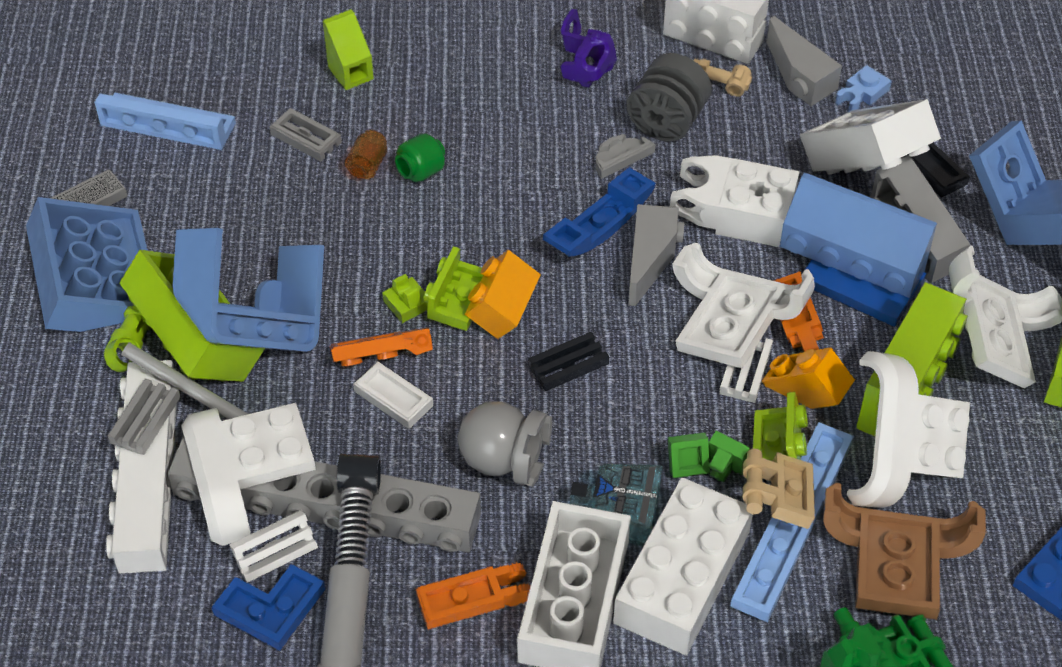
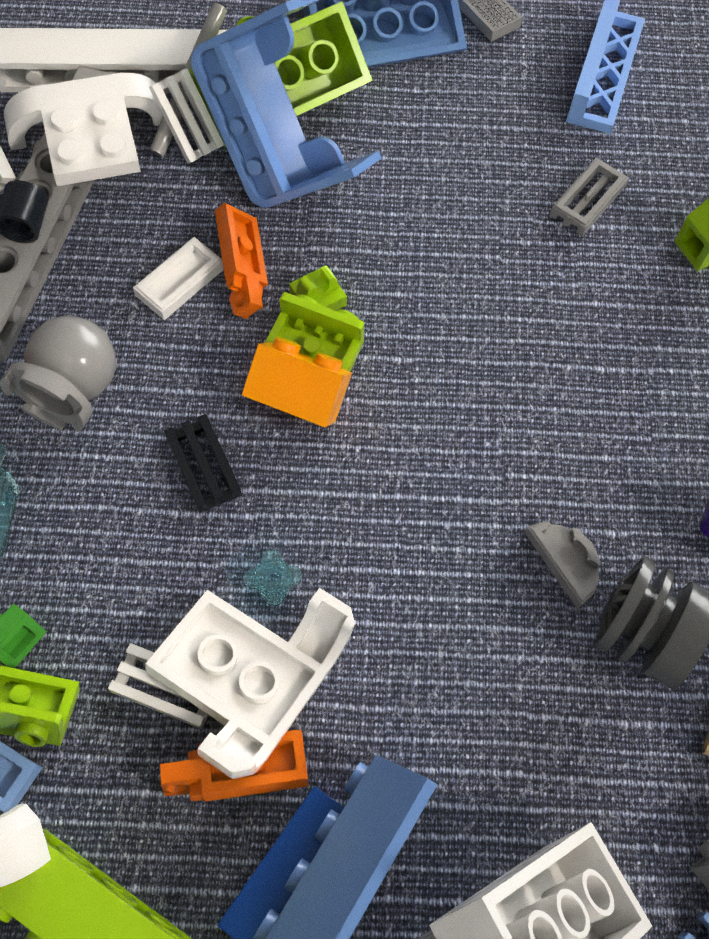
camera: 90 degrees right, 15 degrees up
light grey tile [108,379,180,455] -> none
clear orange brick [345,130,387,179] -> none
green head [395,133,445,182] -> none
blue slope [543,167,656,257] -> none
light grey slope [628,204,684,306] -> none
bright green tile [668,432,710,478] -> none
white brick [670,155,800,248] -> none
light orange slope [762,347,855,409] -> none
none -> white tile [149,68,224,164]
none -> clear light blue plate [244,549,302,606]

